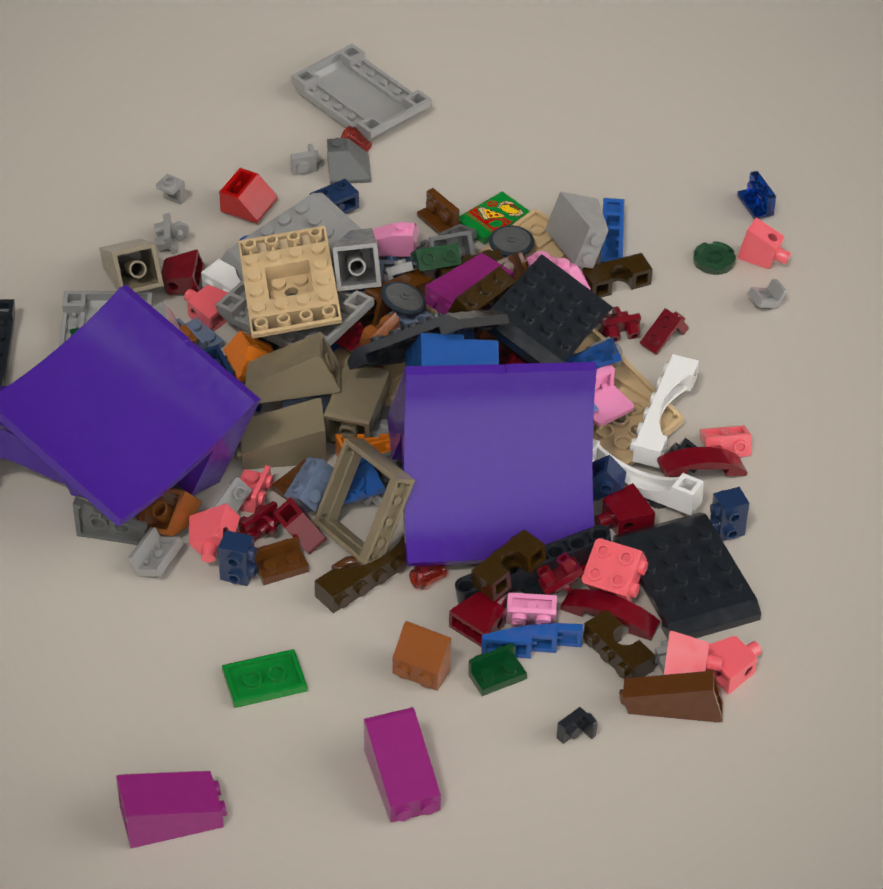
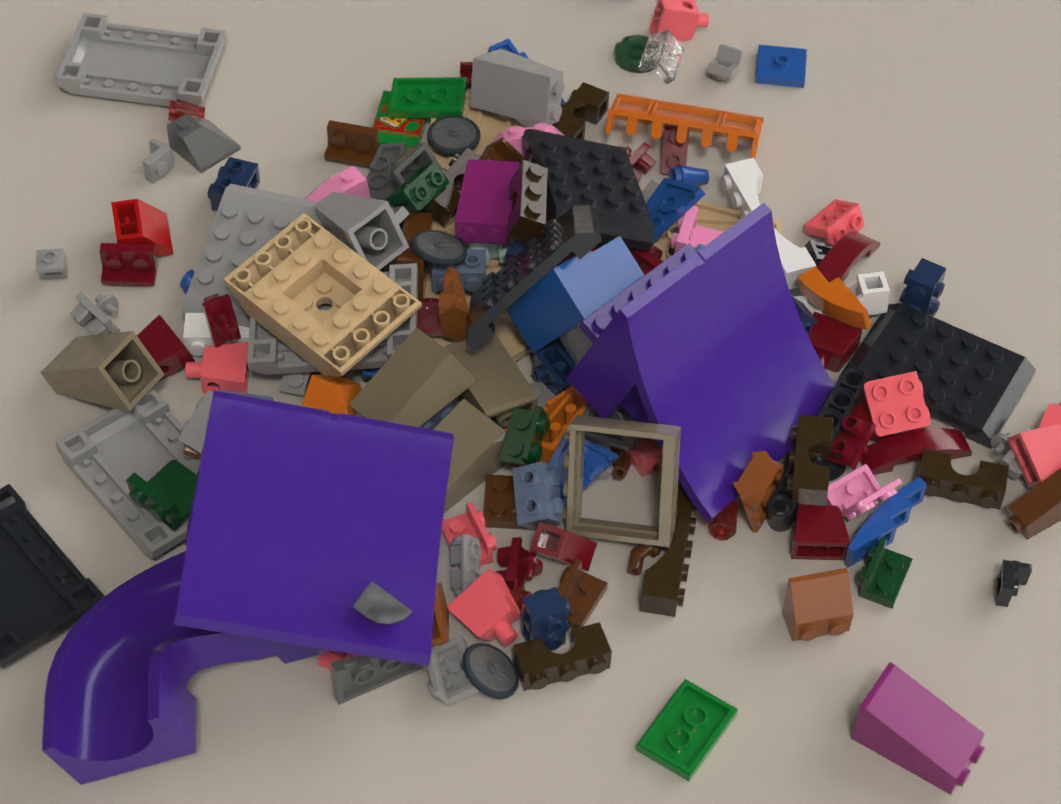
camera: 40 degrees left, 5 degrees up
none -> dark red bracket [99,243,158,286]
none -> dark red hips [202,293,241,348]
none -> black brick [353,581,413,624]
none -> green tile [387,77,468,118]
none -> dark grey wheel [462,643,519,699]
none -> dark green bracket [499,406,550,467]
none -> dark brown arch [512,622,612,691]
none -> orange window [605,93,764,158]
none -> clear bracket [639,29,684,84]
none -> blue cone [669,164,709,186]
none -> dark orange slope [732,451,784,533]
none -> blue plate [756,44,807,88]
none -> orange slope [797,266,871,330]

